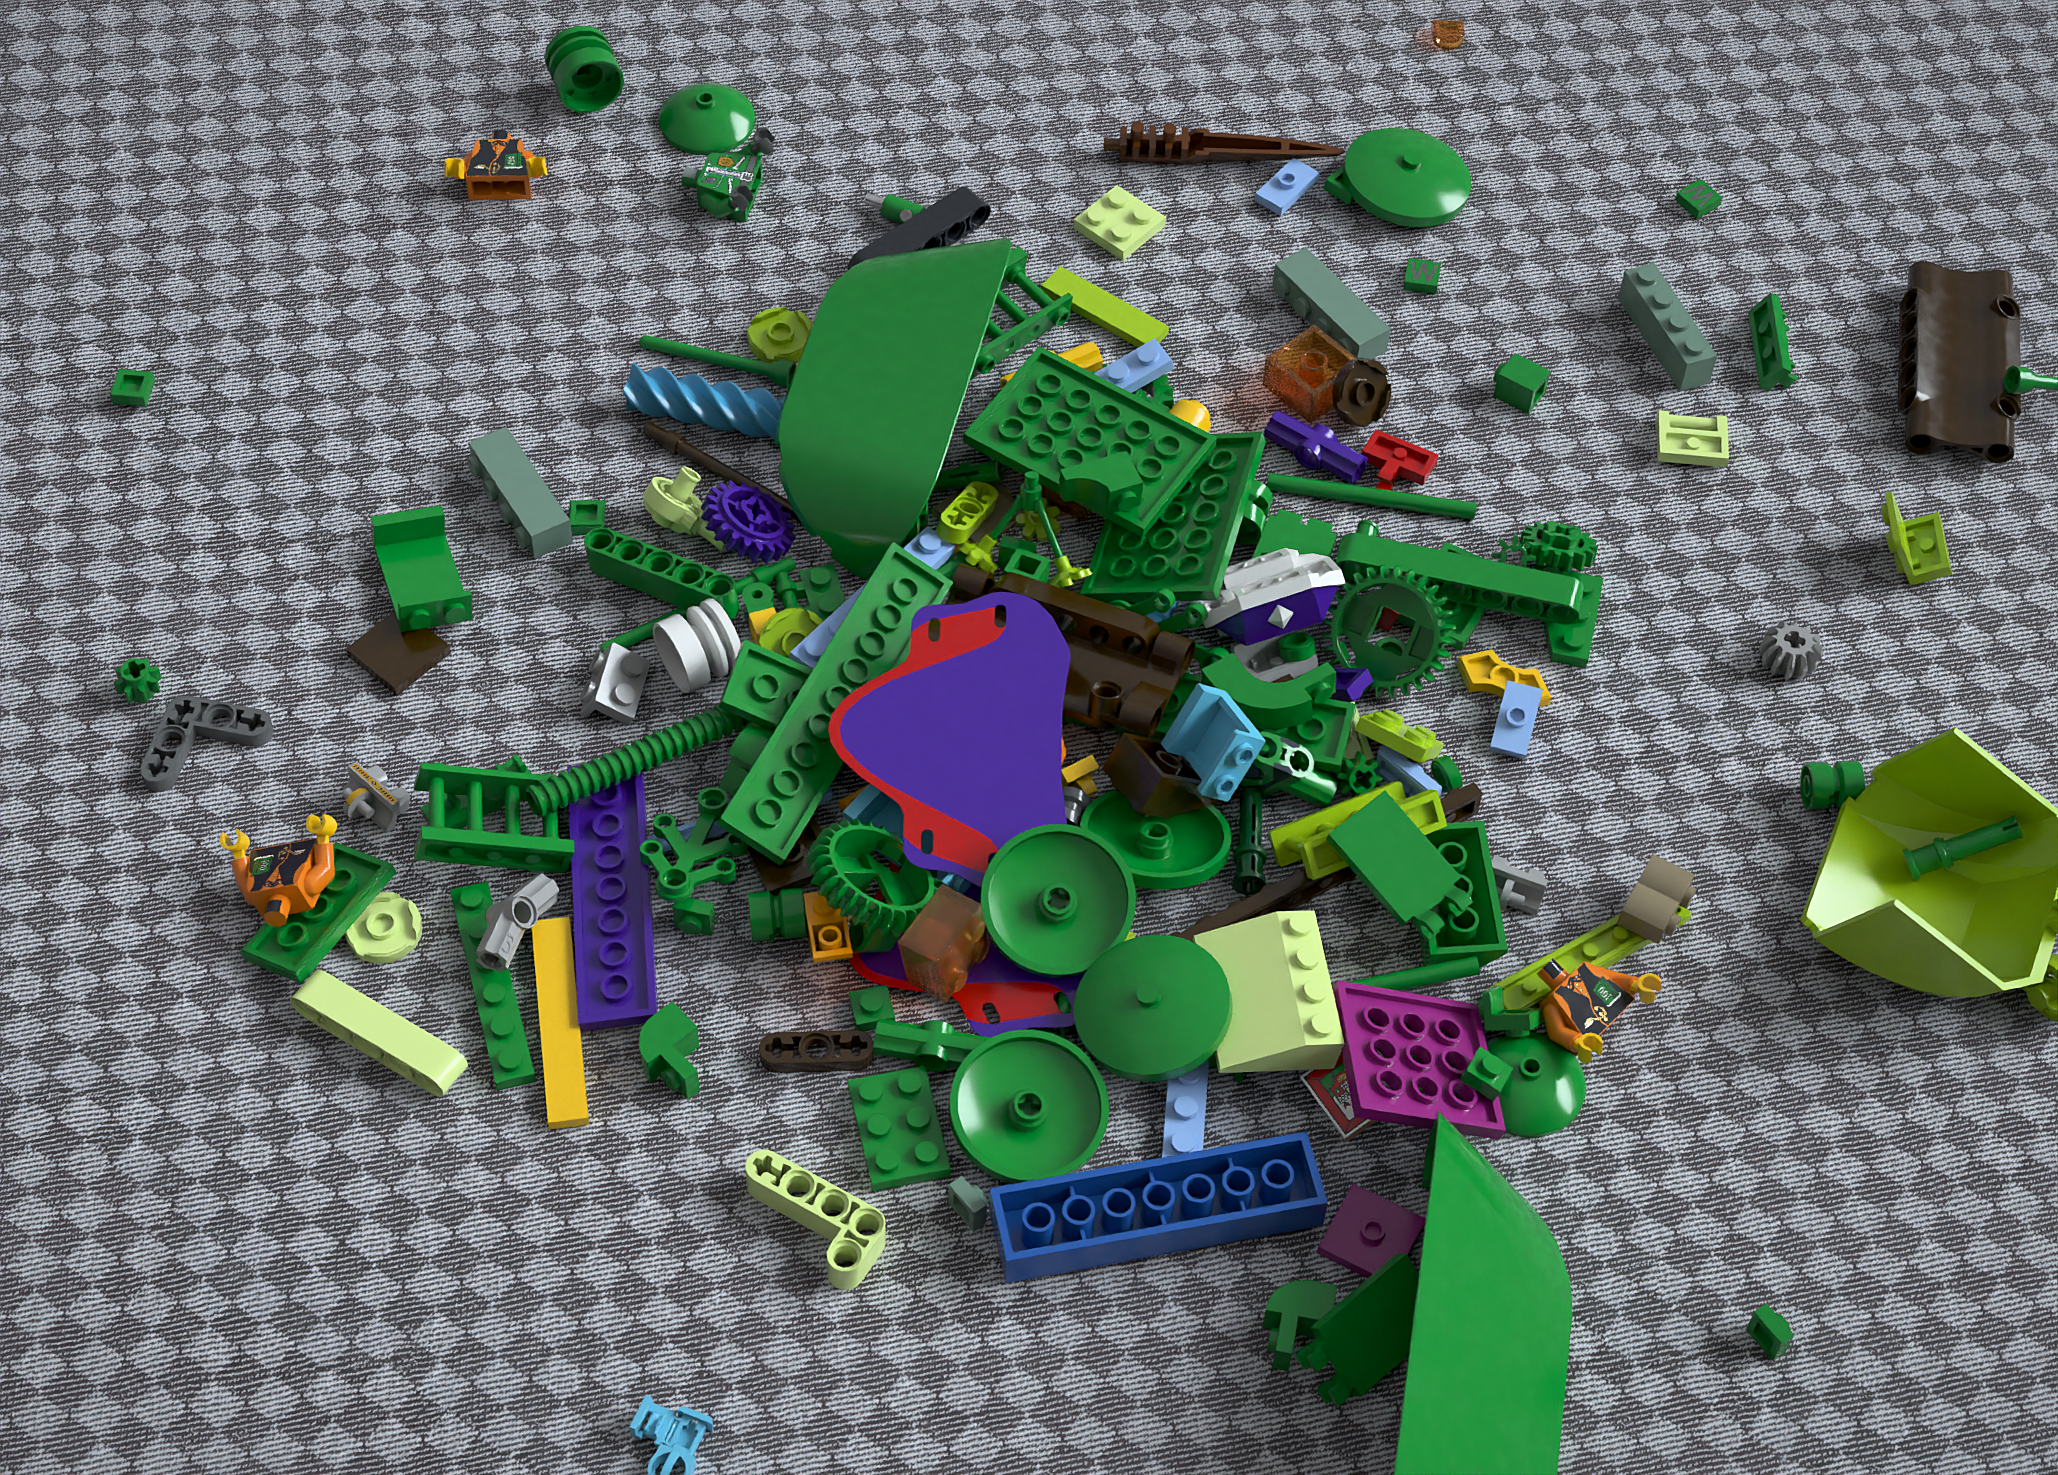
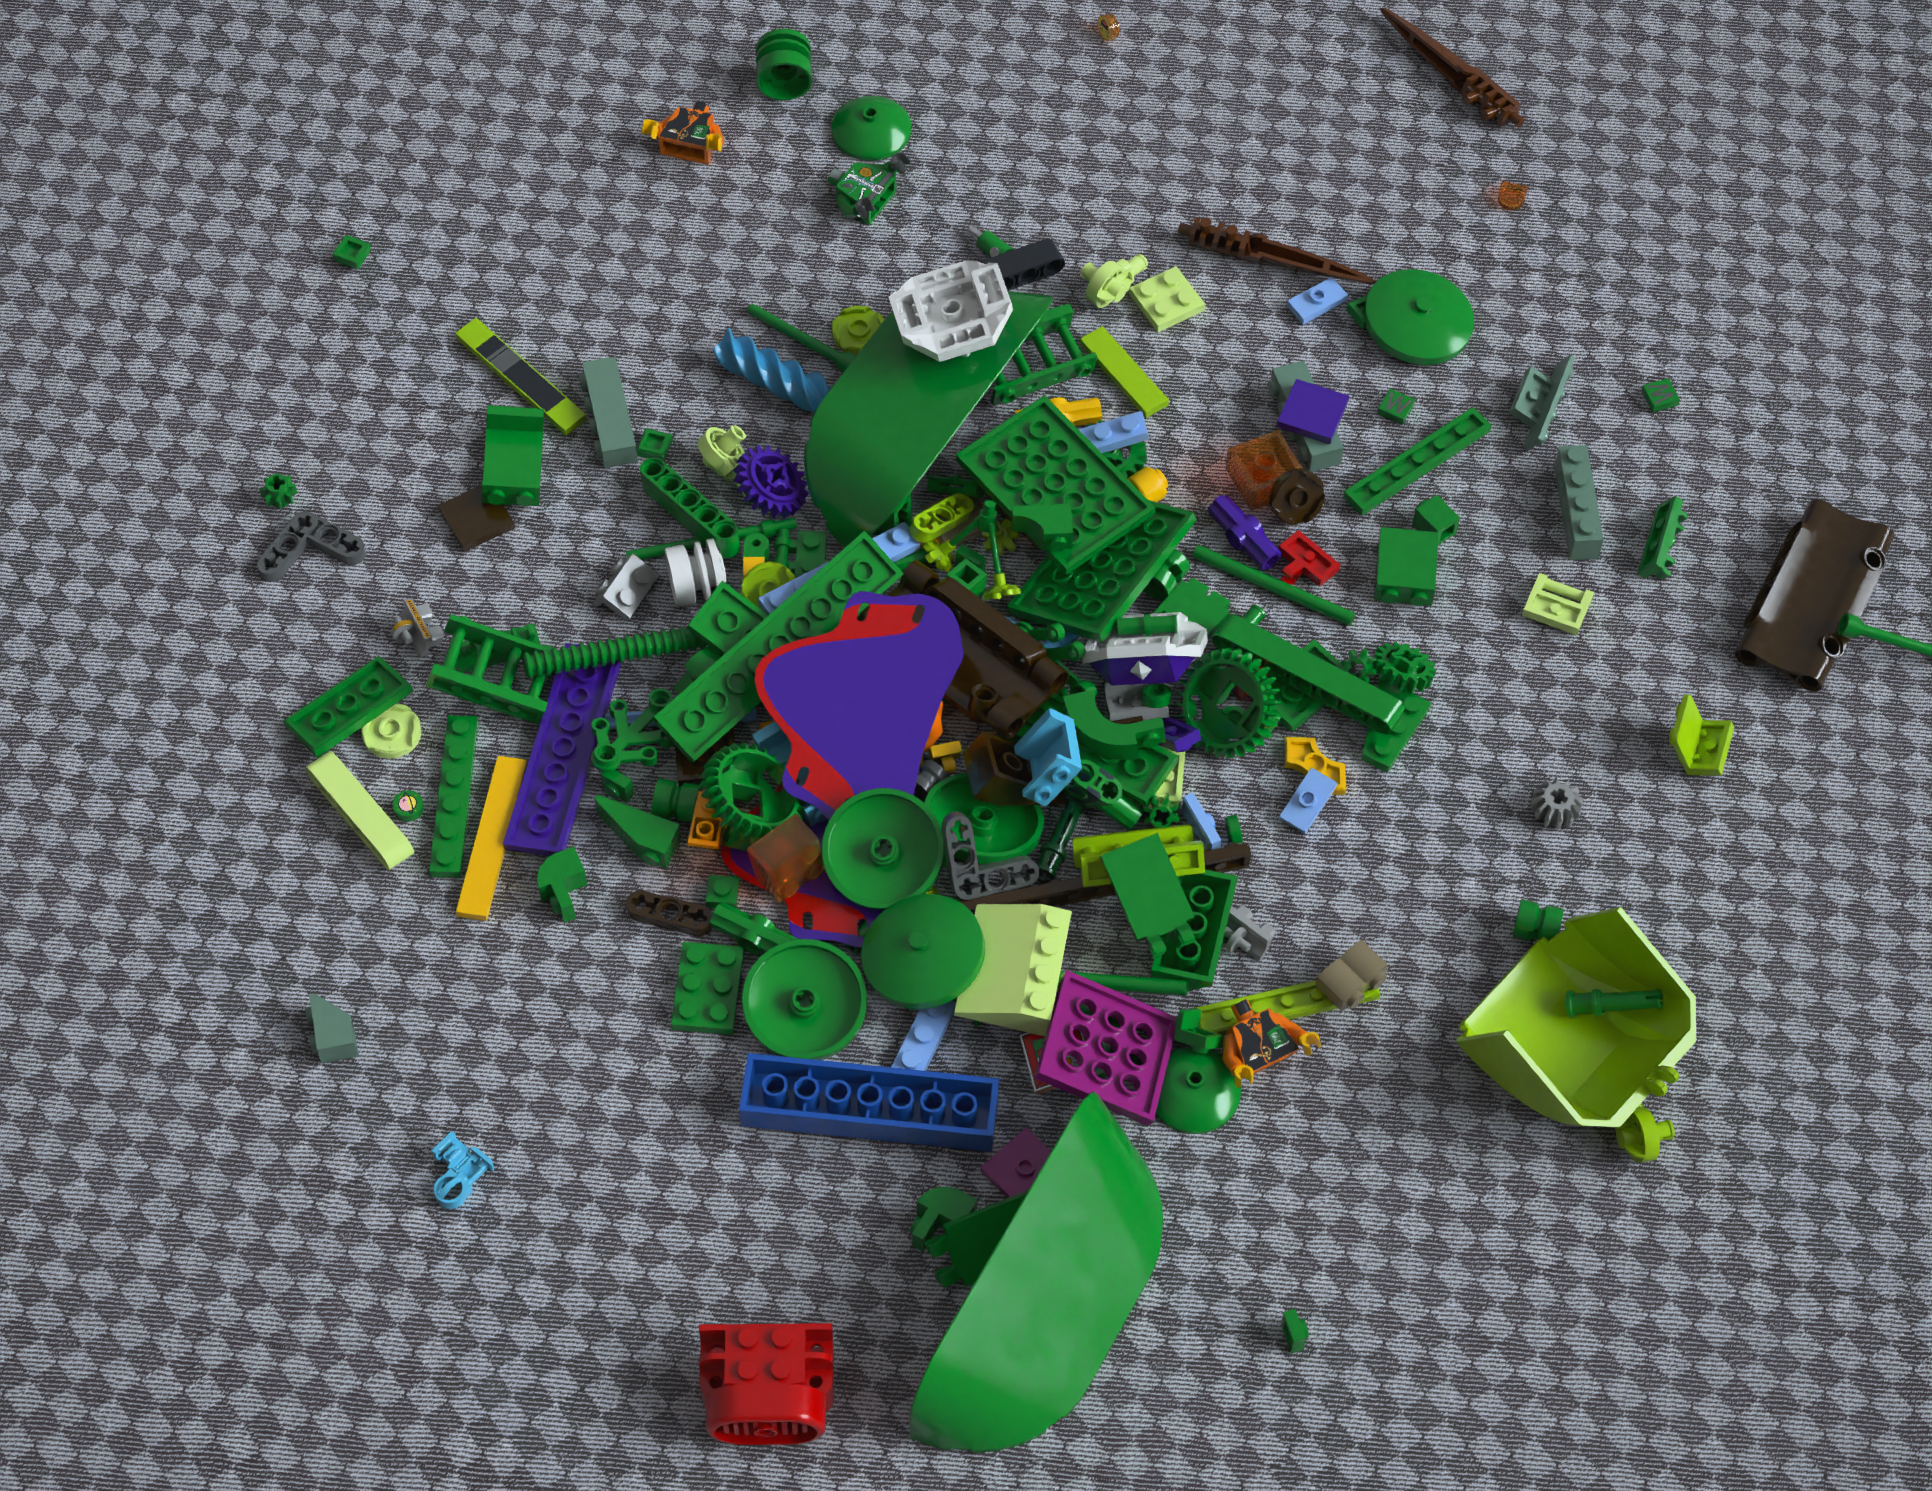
camera: 20 degrees right, 5 degrees up
torso [220,814,337,927] -> none
light grey piece [476,873,560,972] -> none
dark brown bar [643,421,801,523] -> none
yellowish green beam [746,1150,886,1290] -> none
sand green plate [949,1176,988,1232] -> none
lime plate [1354,709,1444,763] -> none
green plate [1460,1046,1513,1101] -> none
none -> sand green slope [305,994,359,1063]
none -> green tile [392,790,424,822]
none -> tile [455,318,587,436]
none -> green slope [595,794,682,868]
none -> white piece [889,261,1013,362]
none -> dark grey beam [941,812,1039,900]
none -> yellowish green pin [1080,254,1148,308]
none -> green pin [1117,614,1178,637]
none -> dark purple tile [1277,379,1349,444]
none -> green plate [1343,407,1492,516]
none -> green brick [1374,527,1438,606]
none -> sand green bracket [1509,355,1575,451]

